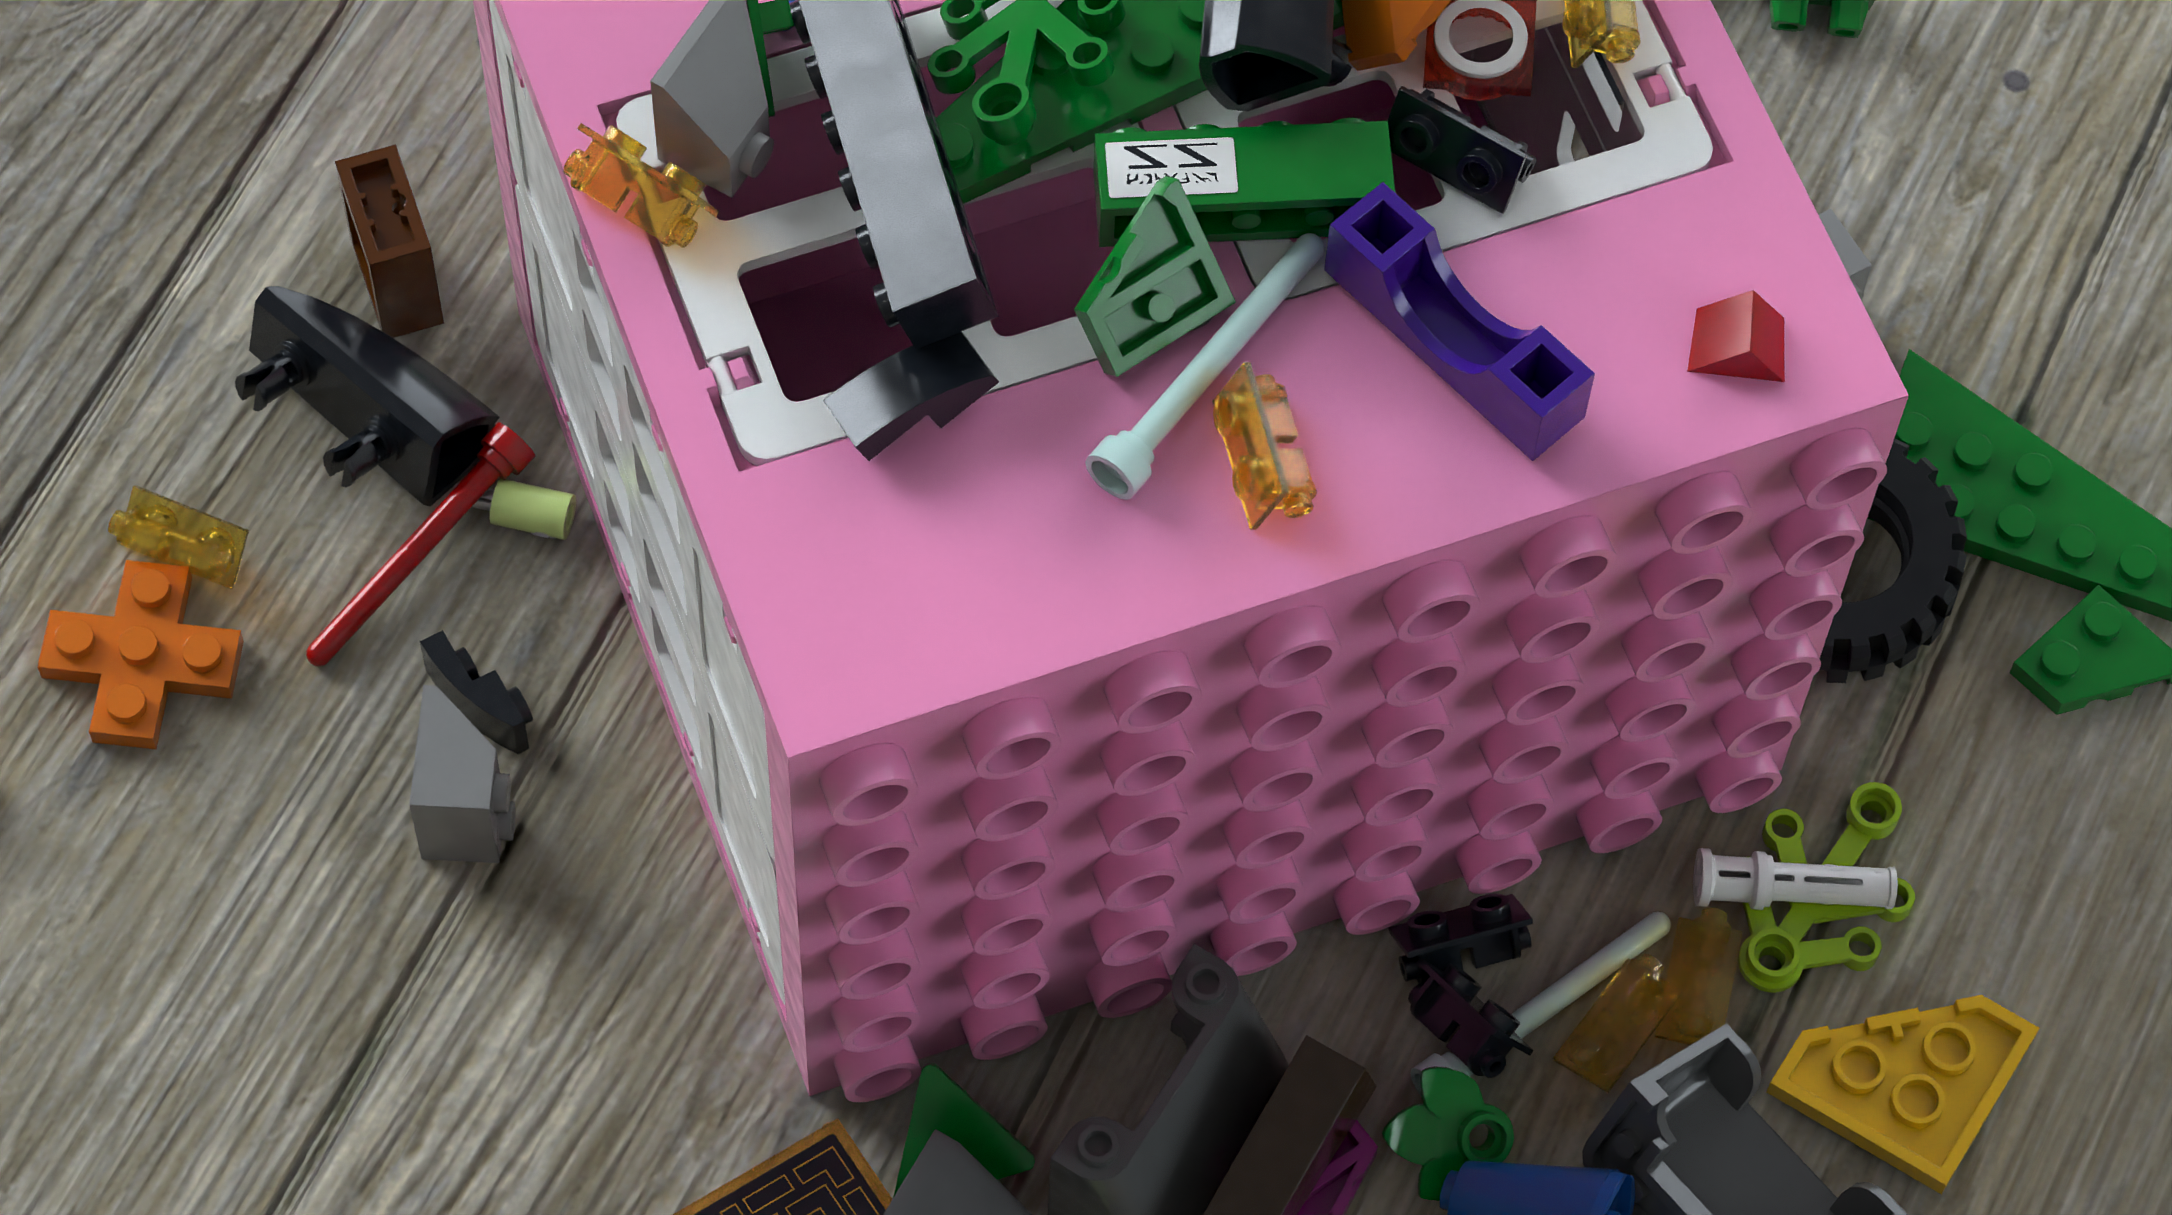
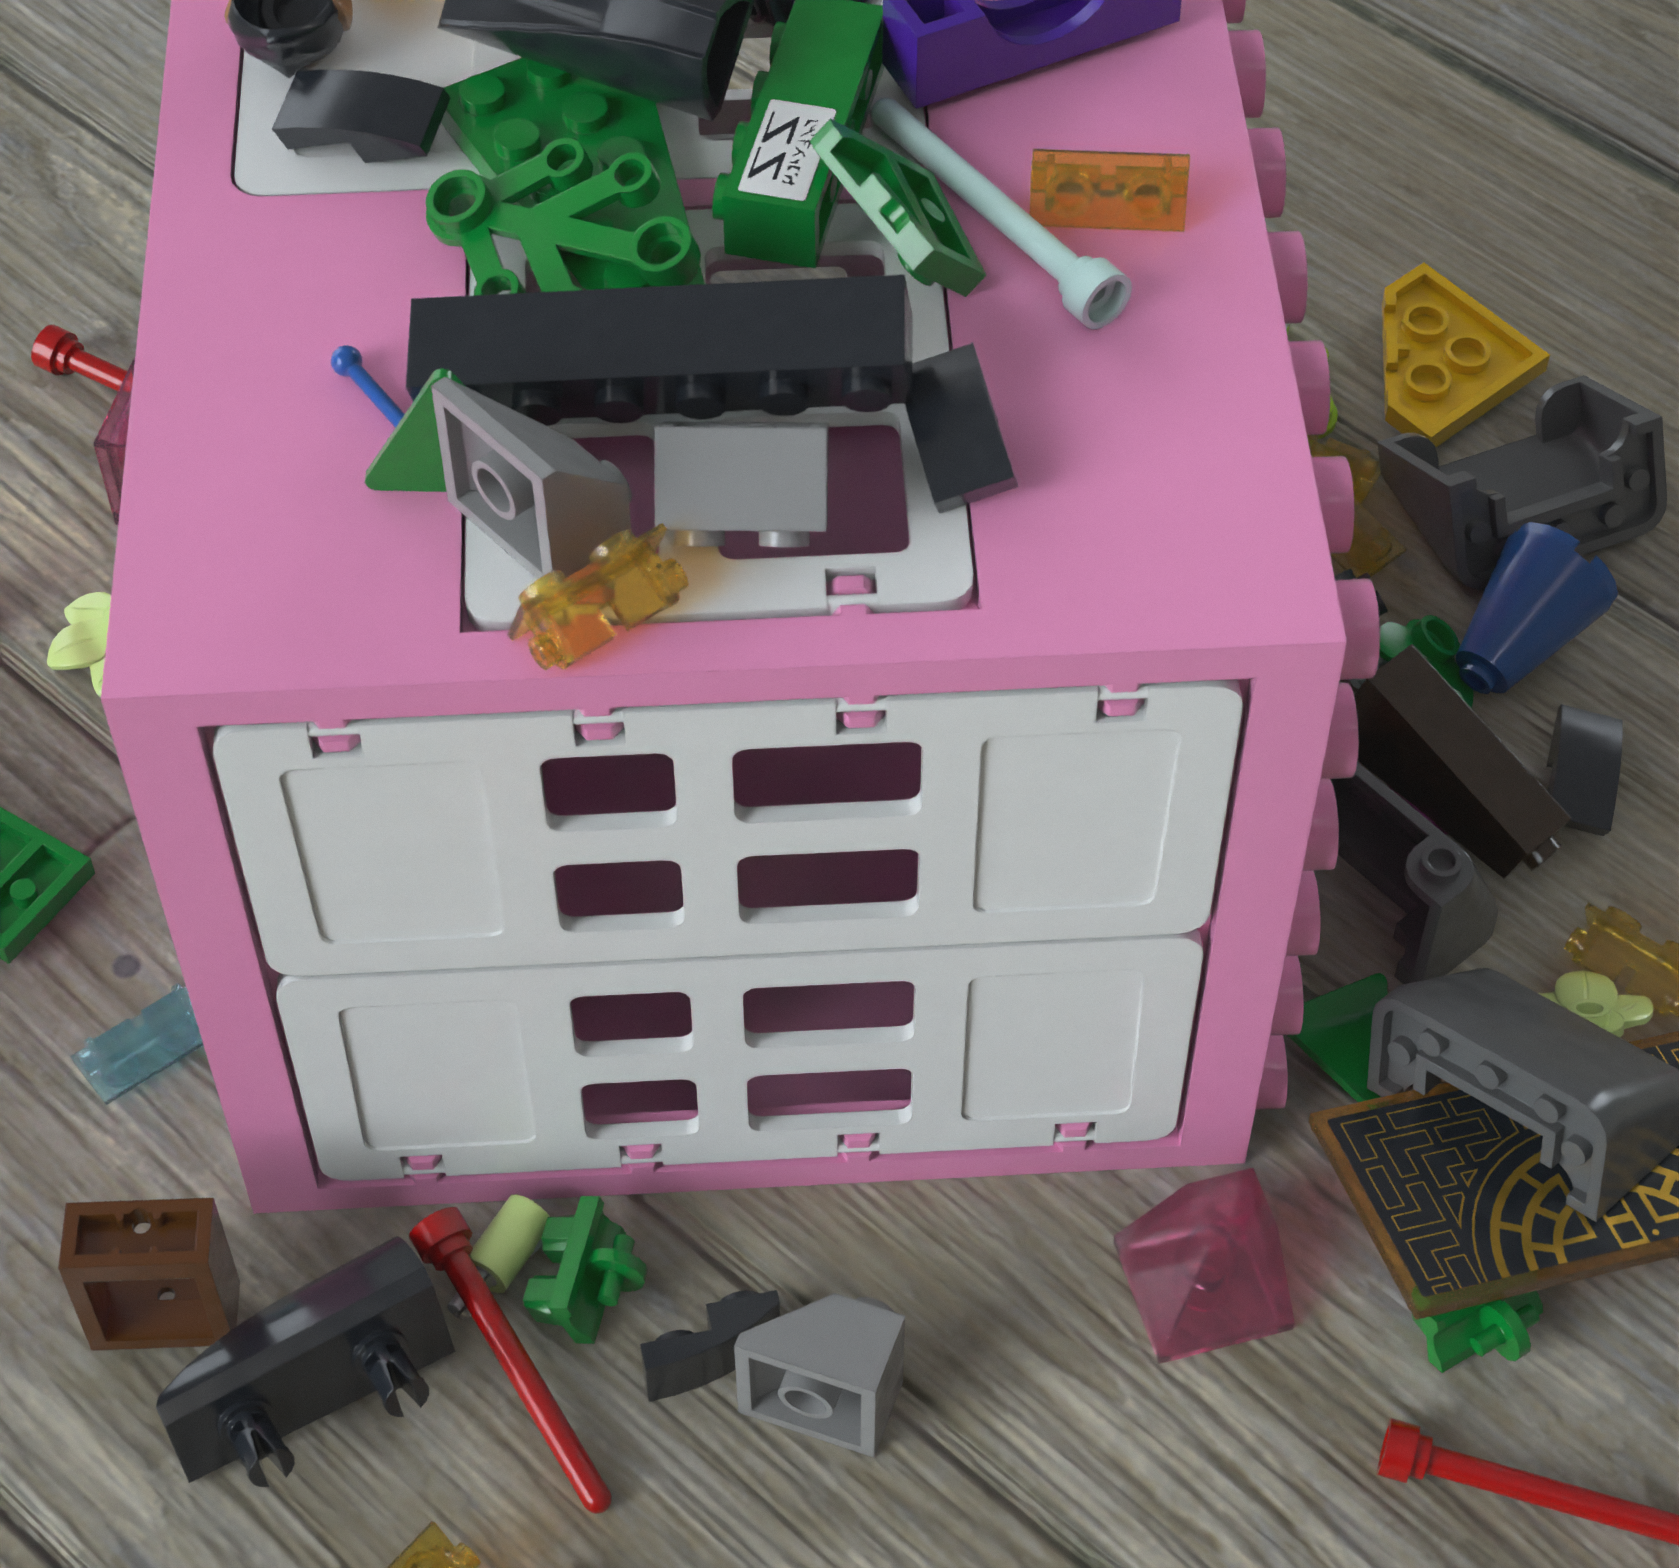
camera: 70 degrees left, 10 degrees down
none -> green hips [523,1196,648,1344]
none -> light grey slope [654,421,829,547]
none -> clear pink slope [1114,1168,1295,1364]

